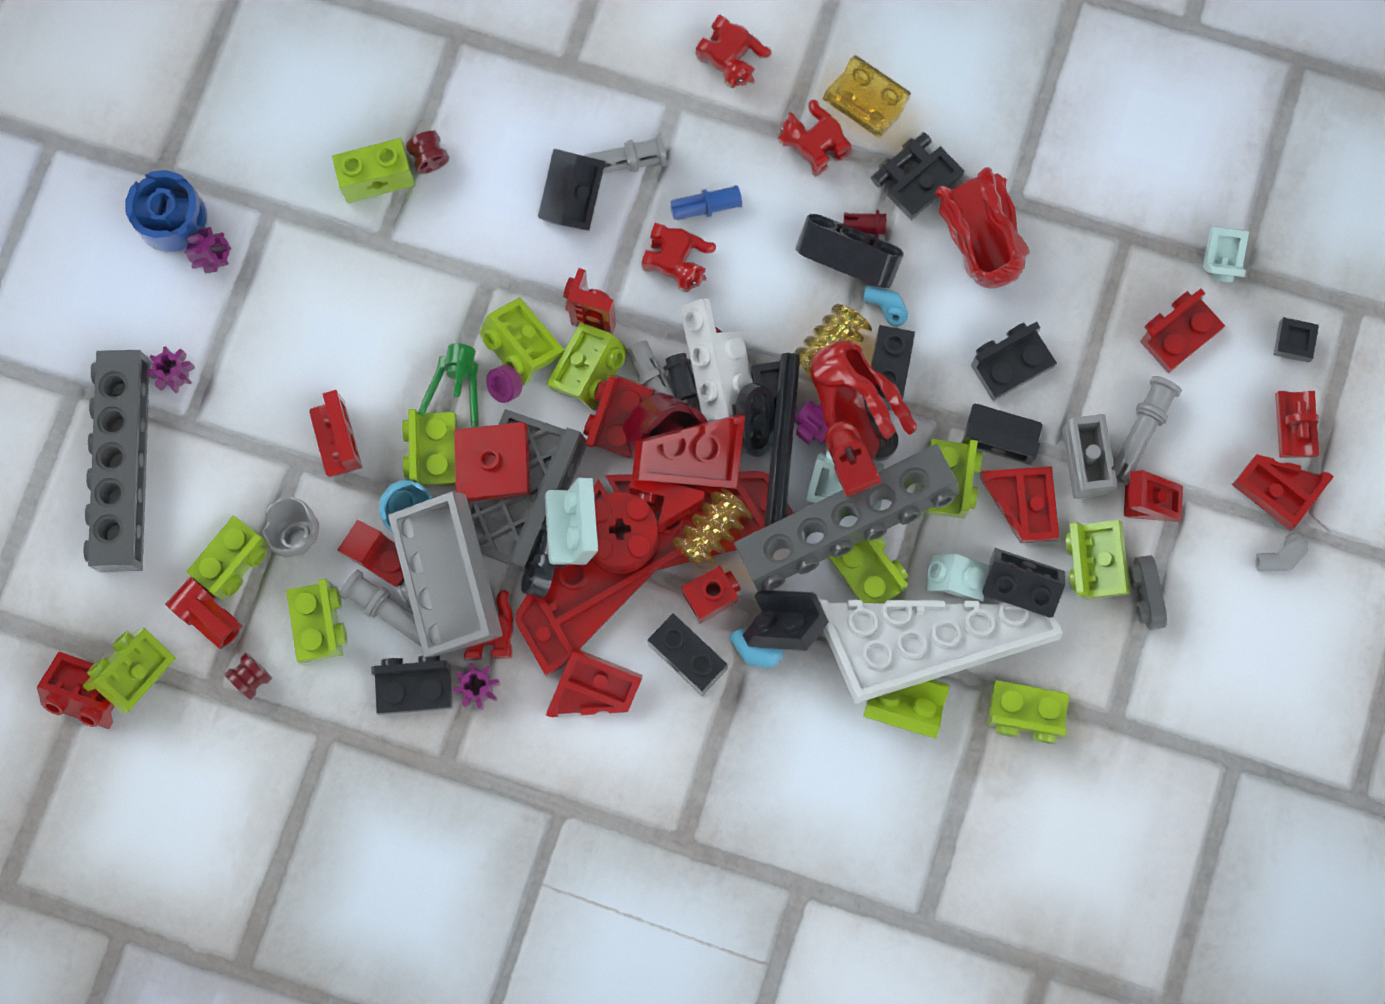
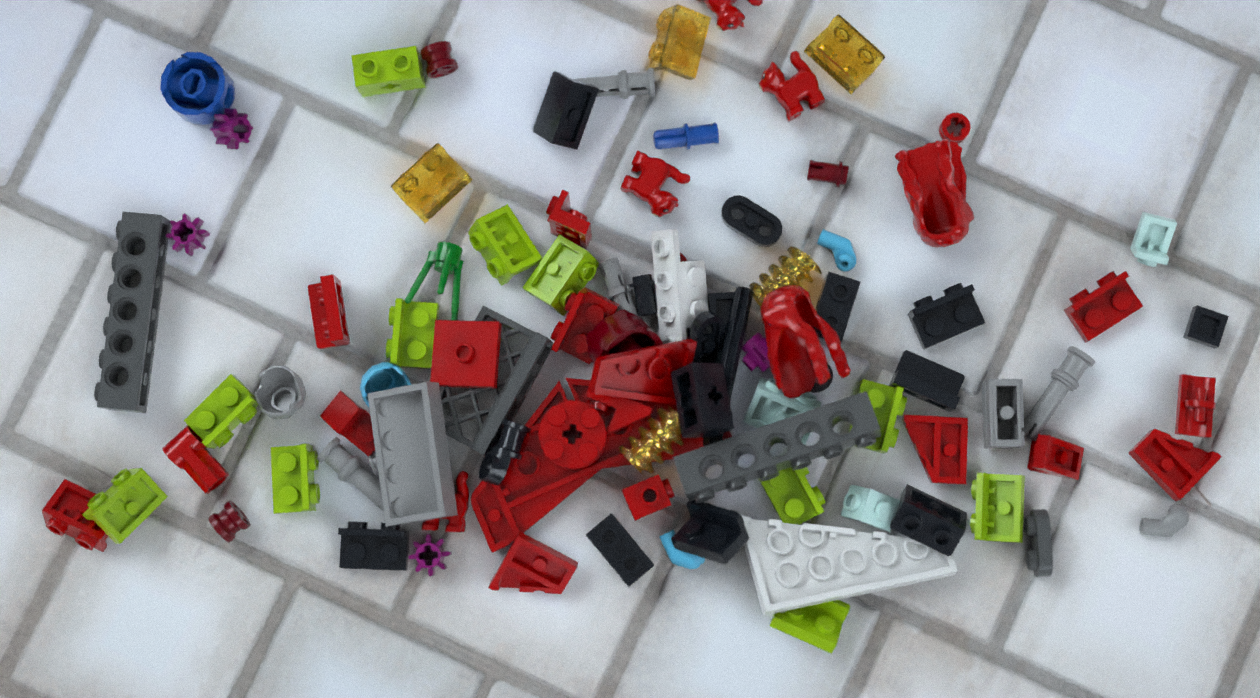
camera: 10 degrees right, 5 degrees up
magenta tile [486,365,522,403] -> none
light aqua bracket [545,478,598,564] -> none
black beam [795,214,904,288] -> none
red piece [825,421,882,497] -> none
black plate [871,132,965,221] -> none
lime bracket [987,680,1070,744] -> none
none -> clear yellow bracket [391,143,473,223]
none -> clear yellow bracket [648,4,711,80]
none -> black brick [671,362,735,438]
none -> black plate [721,195,782,247]
none -> red bush [939,113,971,144]

